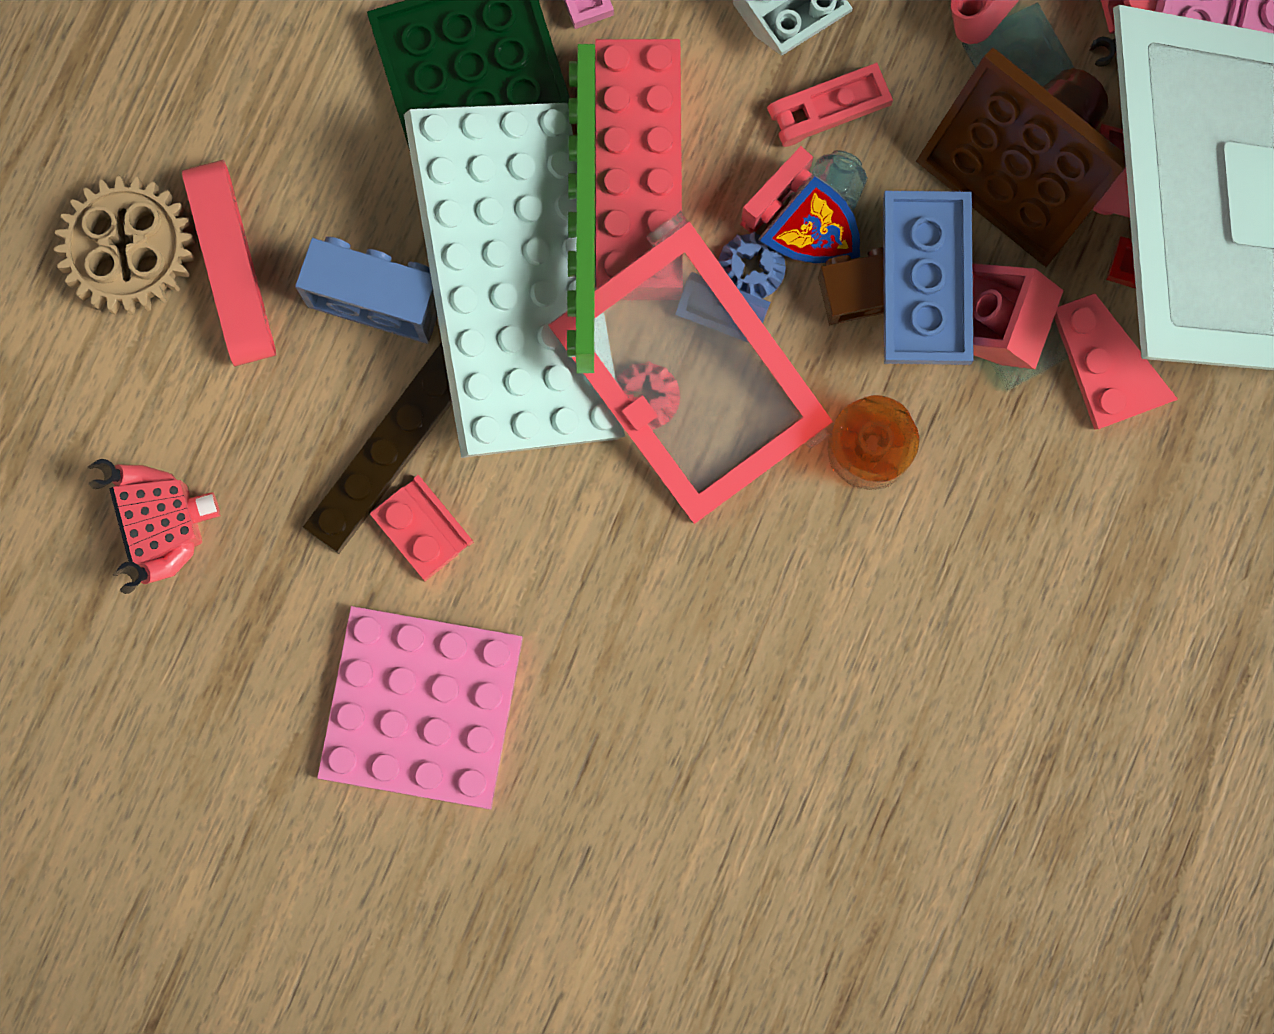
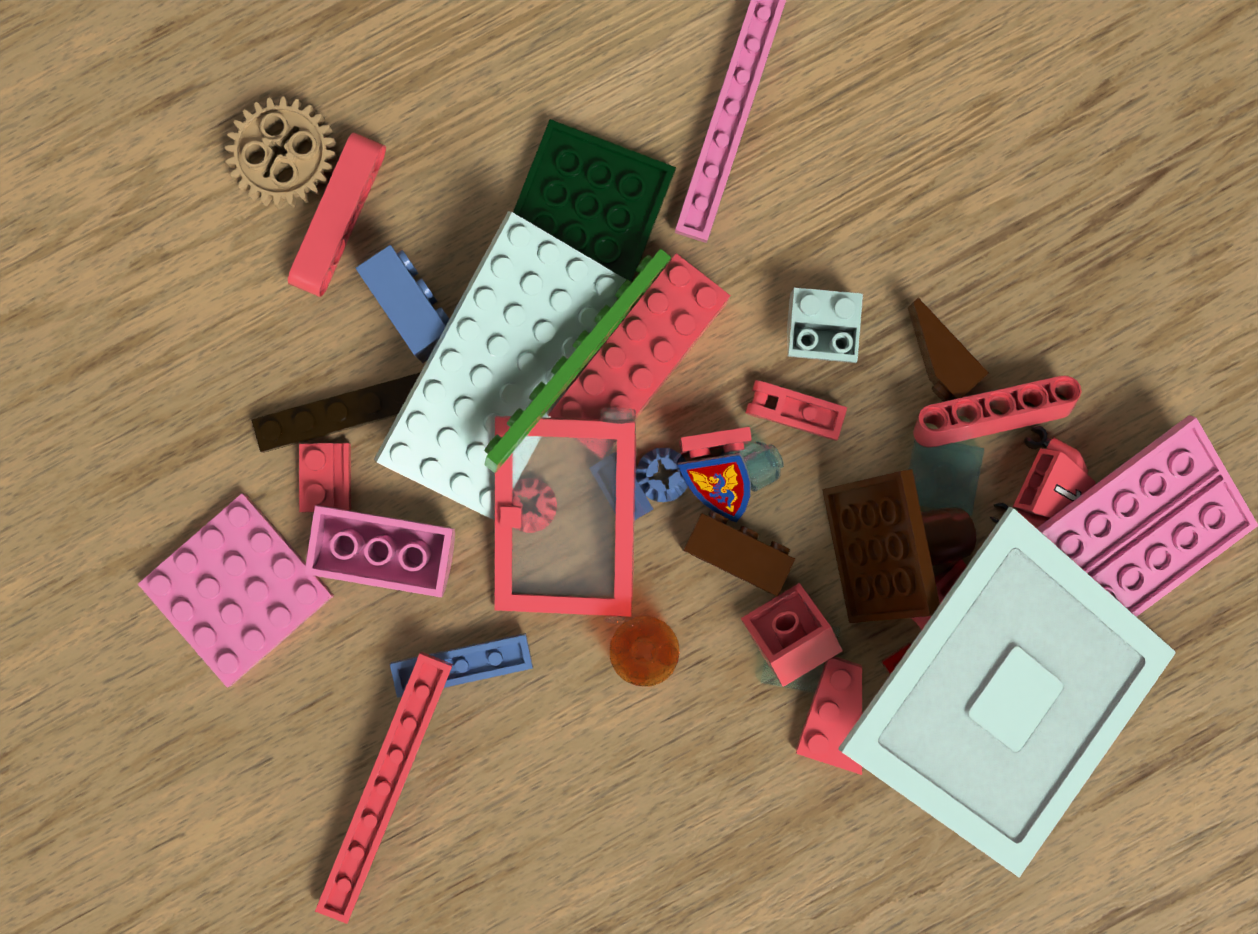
camera: 35 degrees right, 5 degrees up
coral torso [87,459,220,594] -> none
medium blue plate [883,191,973,365] -> none
none -> bright pink brick [304,505,455,597]
none -> coral plate [315,652,453,924]
none -> medium blue plate [390,633,533,698]

